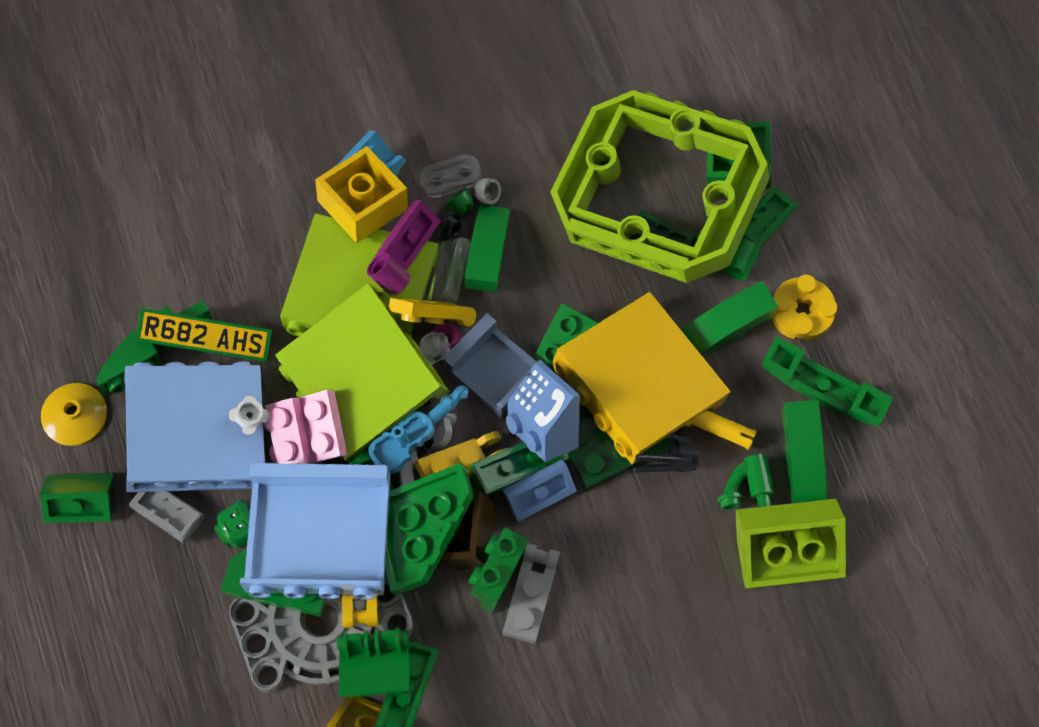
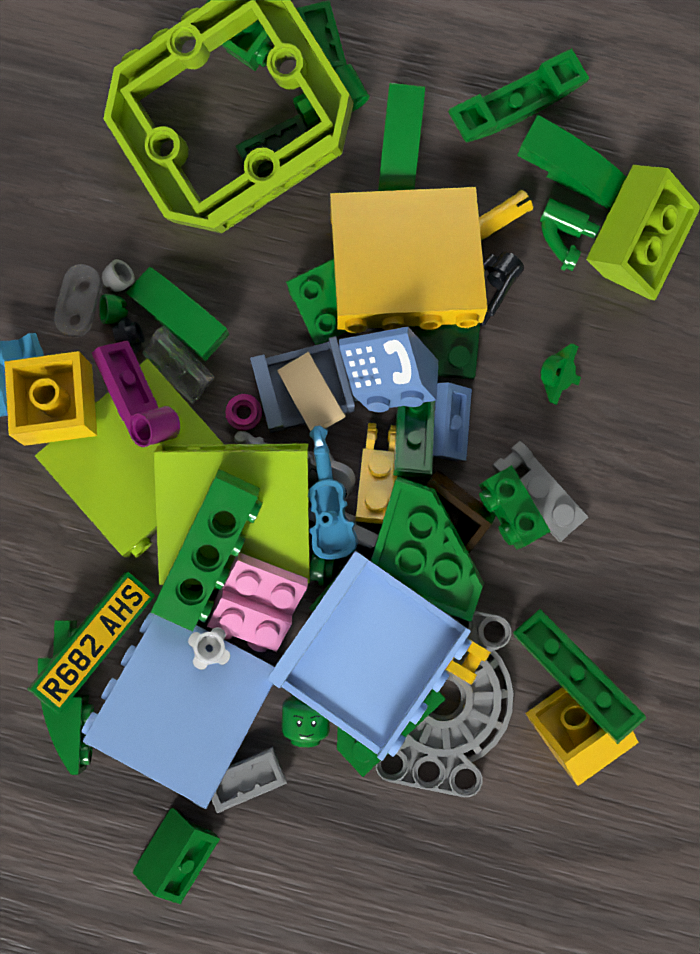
camera: 60 degrees left, 15 degrees up
yellow dish [41,383,108,446] -> none
green hinge [336,627,410,698] -> none
yellow plate [389,298,476,327] -> none
clear plate [420,332,450,363] -> none
yellow plate [772,275,837,341] -> none
none -> green brick [151,469,263,632]
none -> tan slope [277,352,346,431]
none -> green piece [540,343,581,405]

